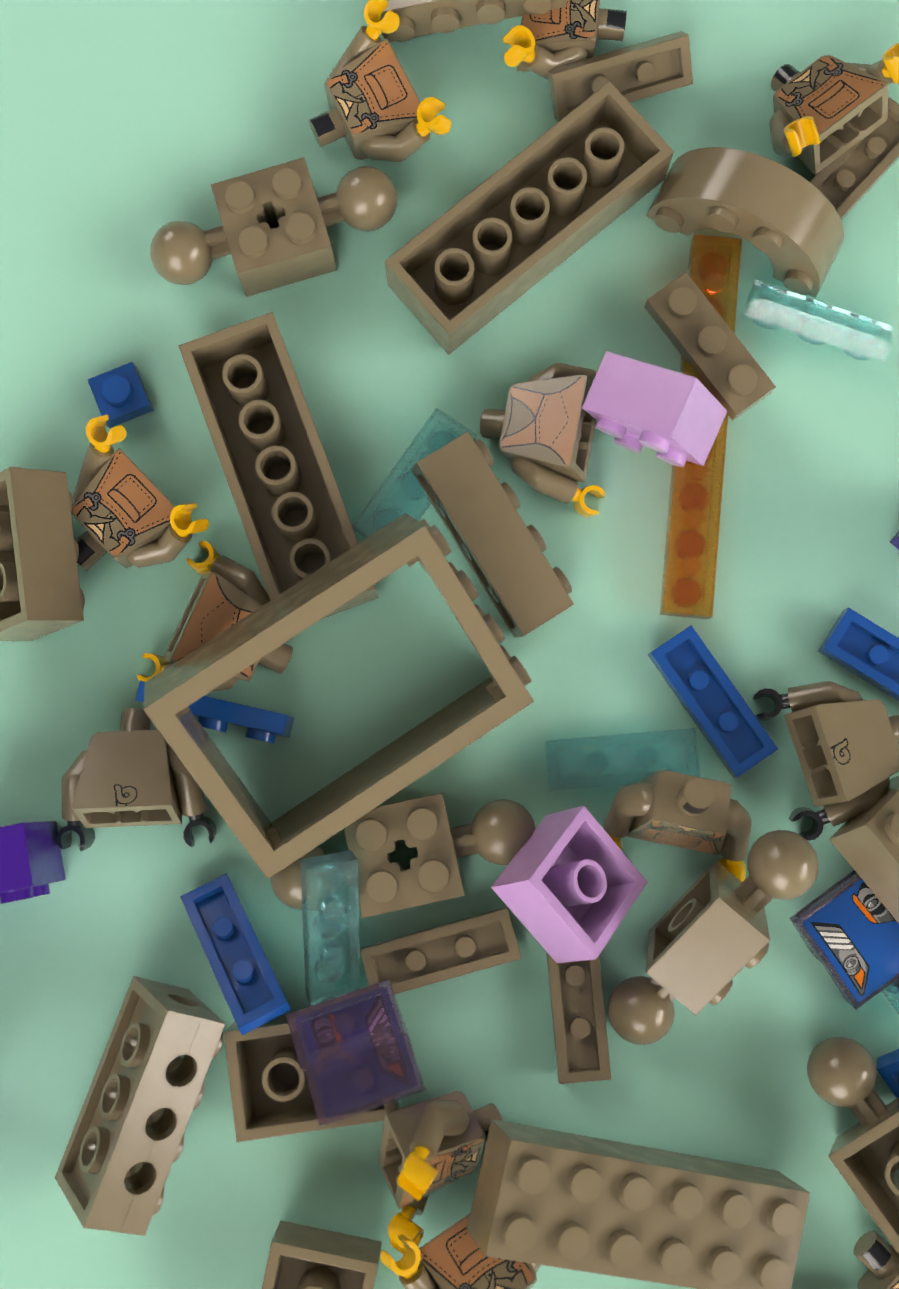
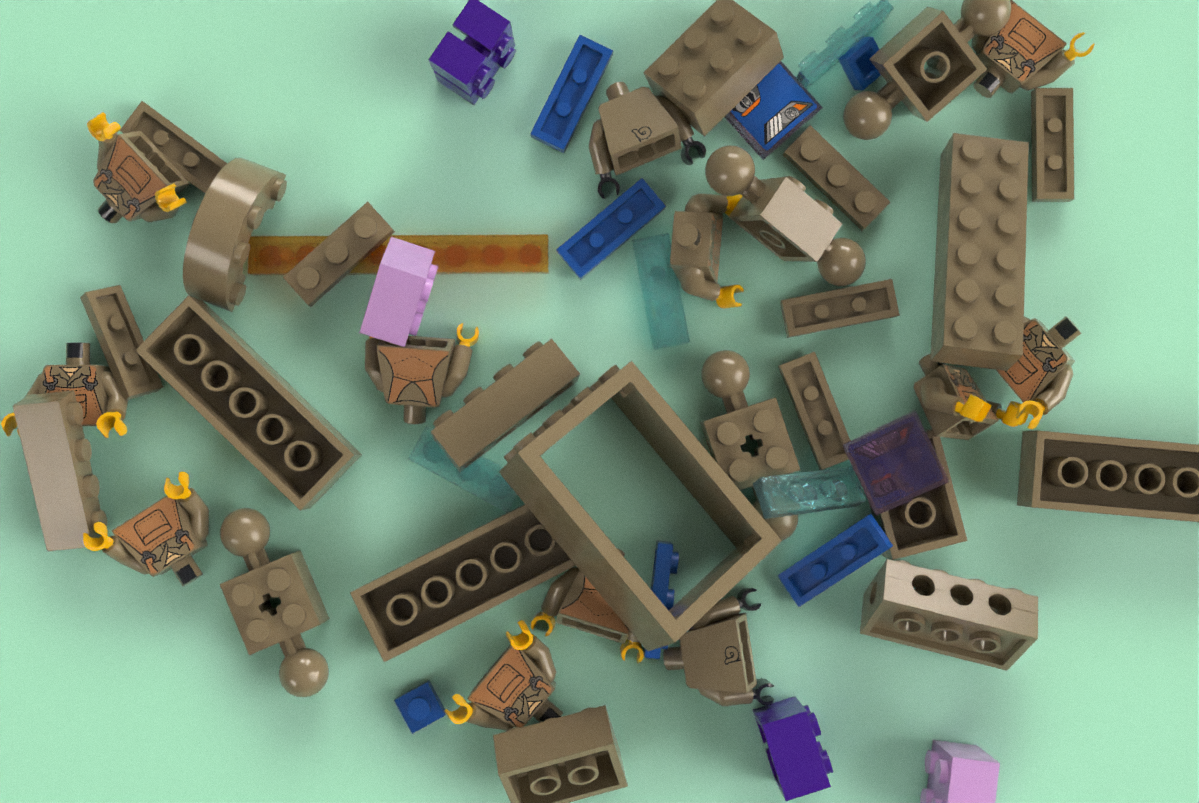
camera: 100 degrees left, 5 degrees up
lavender brick [491,806,647,963] -> none
clear light blue plate [744,280,892,362] -> none
none -> dark tan plate [782,125,890,231]

